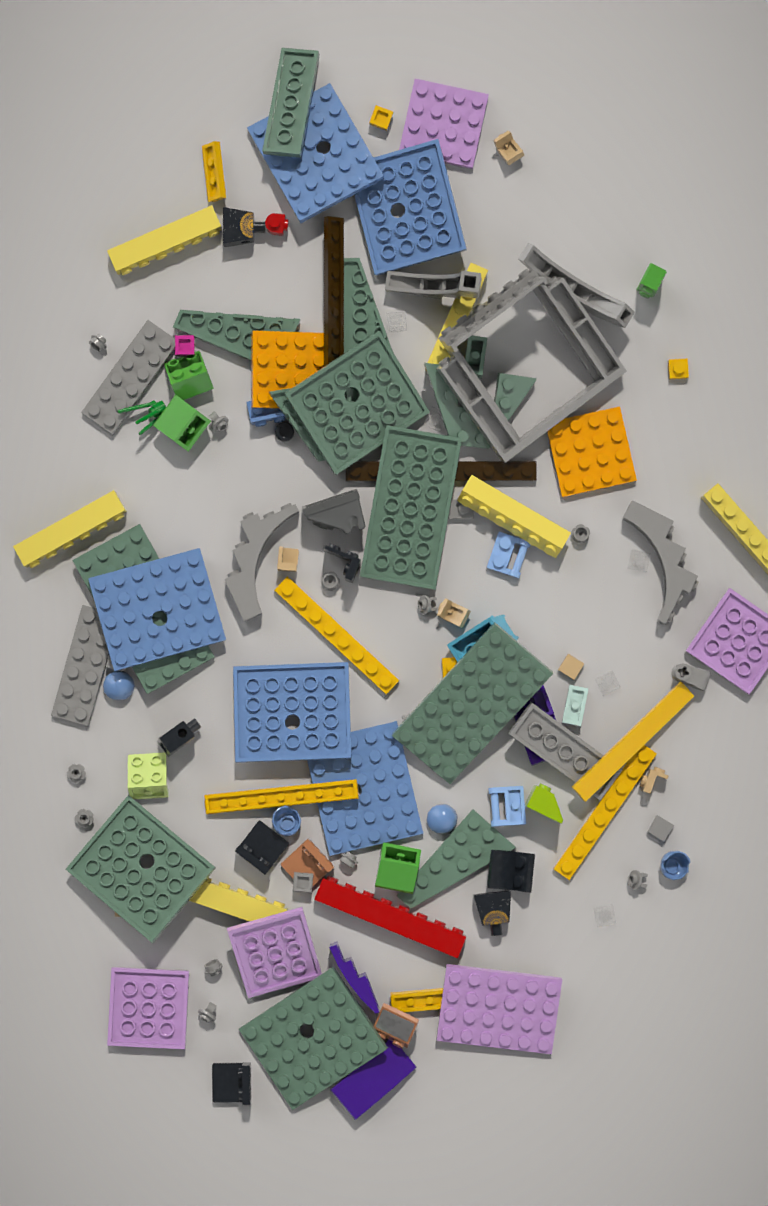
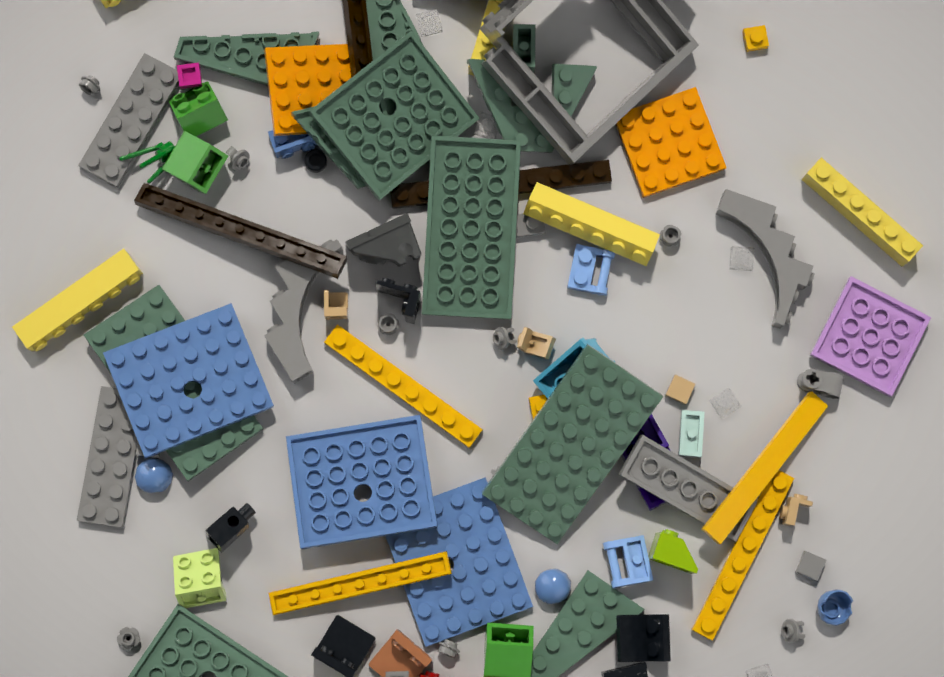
camera: 10 degrees left, 5 degrees down
light grey plate [67,764,86,783] -> none
medium blue hair [272,806,301,836] -> none
none -> dark brown plate [134,183,347,279]

